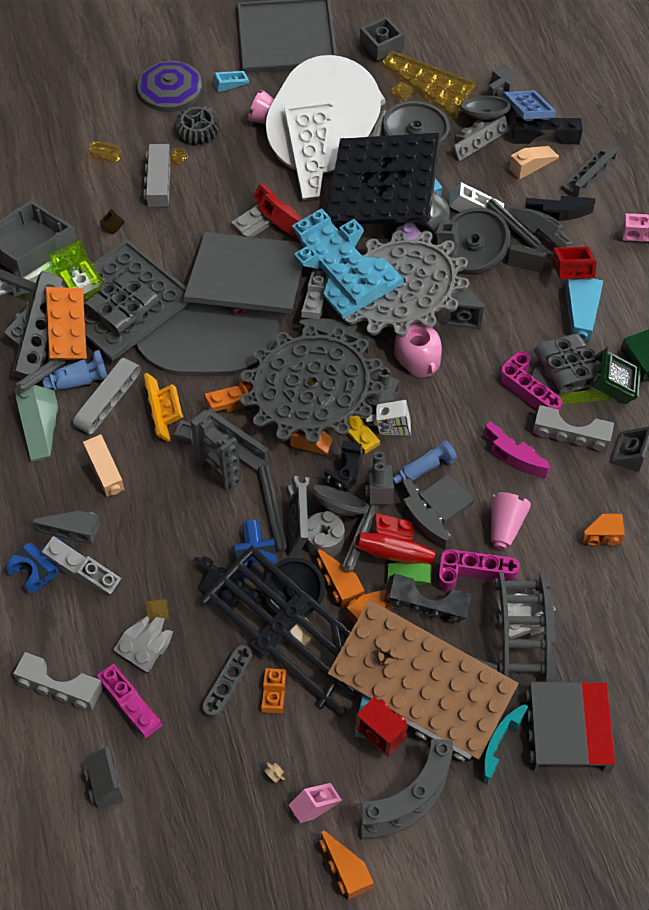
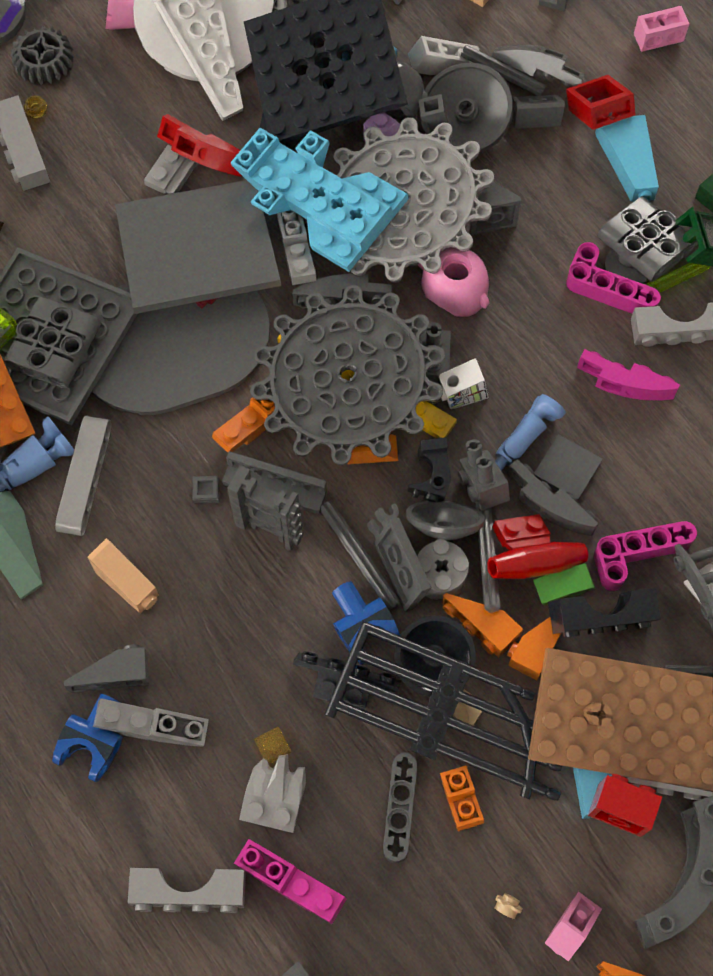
camera: 20 degrees left, 10 degrees up
light orange bracket [144,373,183,442] -> none
bright pink cone [491,492,531,550] -> none
black slope [525,196,596,221] -> none

